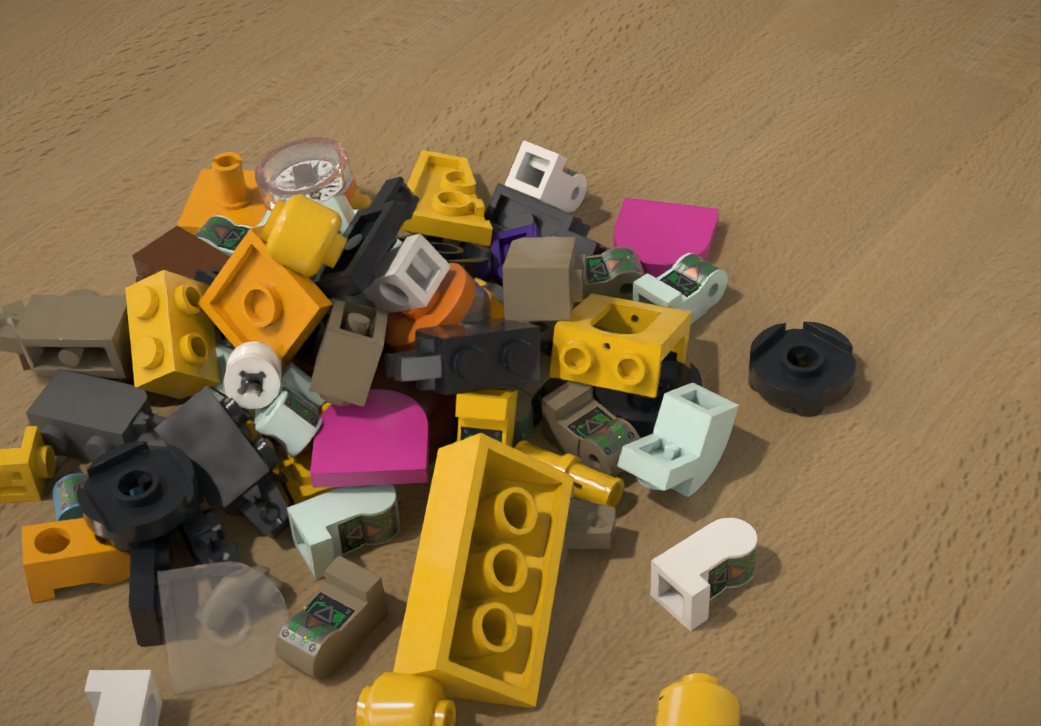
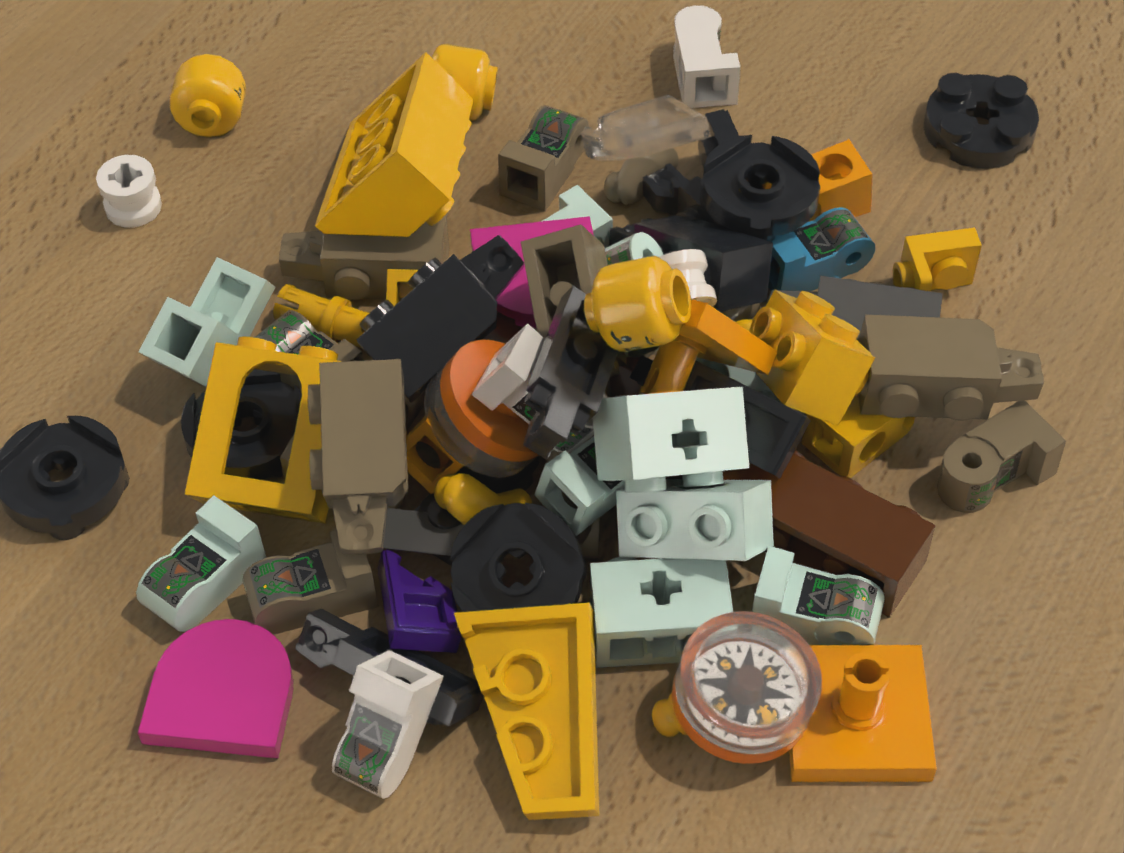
camera: 170 degrees right, 10 degrees up
white leg [650,517,758,632] -> none
none -> white wheel [96,155,162,228]

